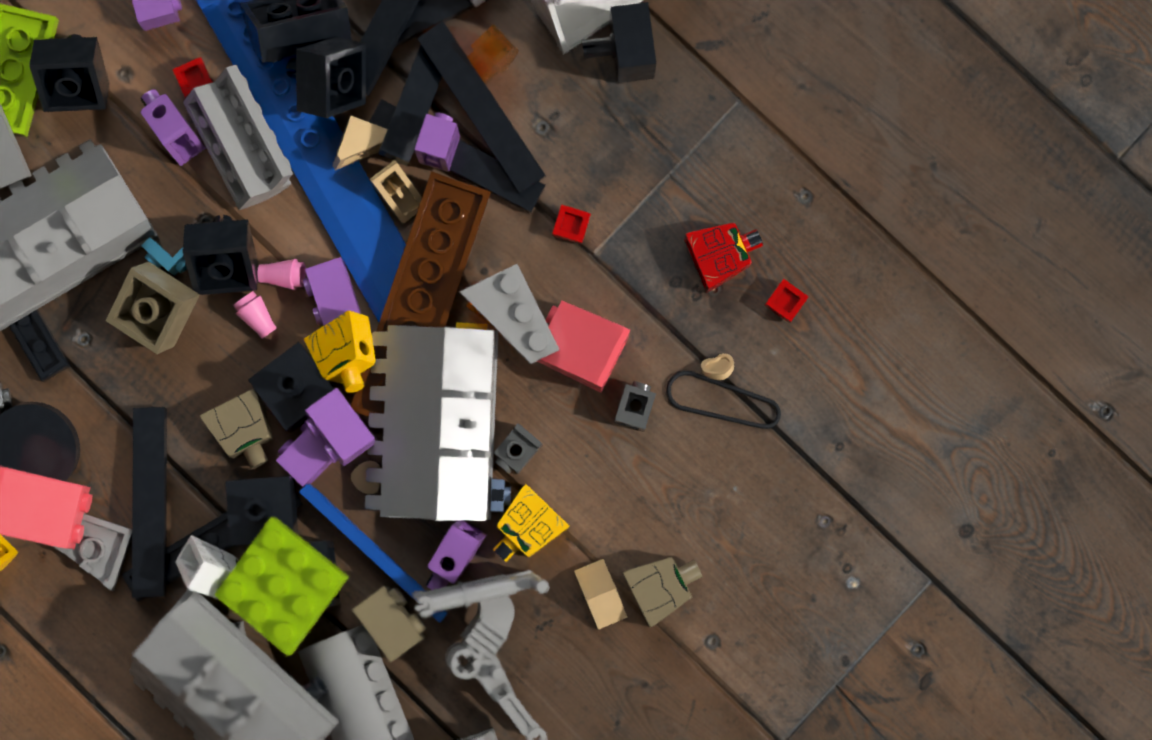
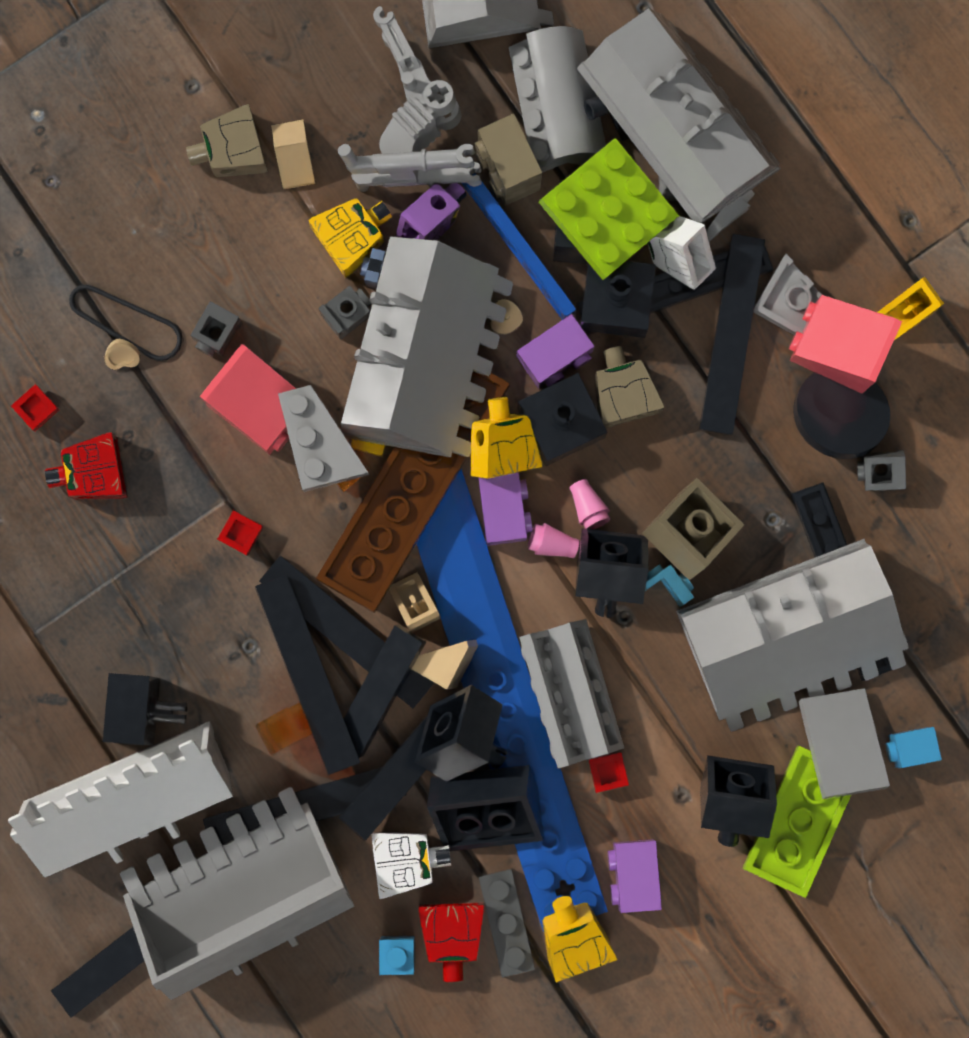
camera: 170 degrees left, 0 degrees up
medium lavender torso [140,90,206,166] -> none
medium lavender brick [304,388,375,467] -> none
medium lavender brick [415,113,460,172] -> none

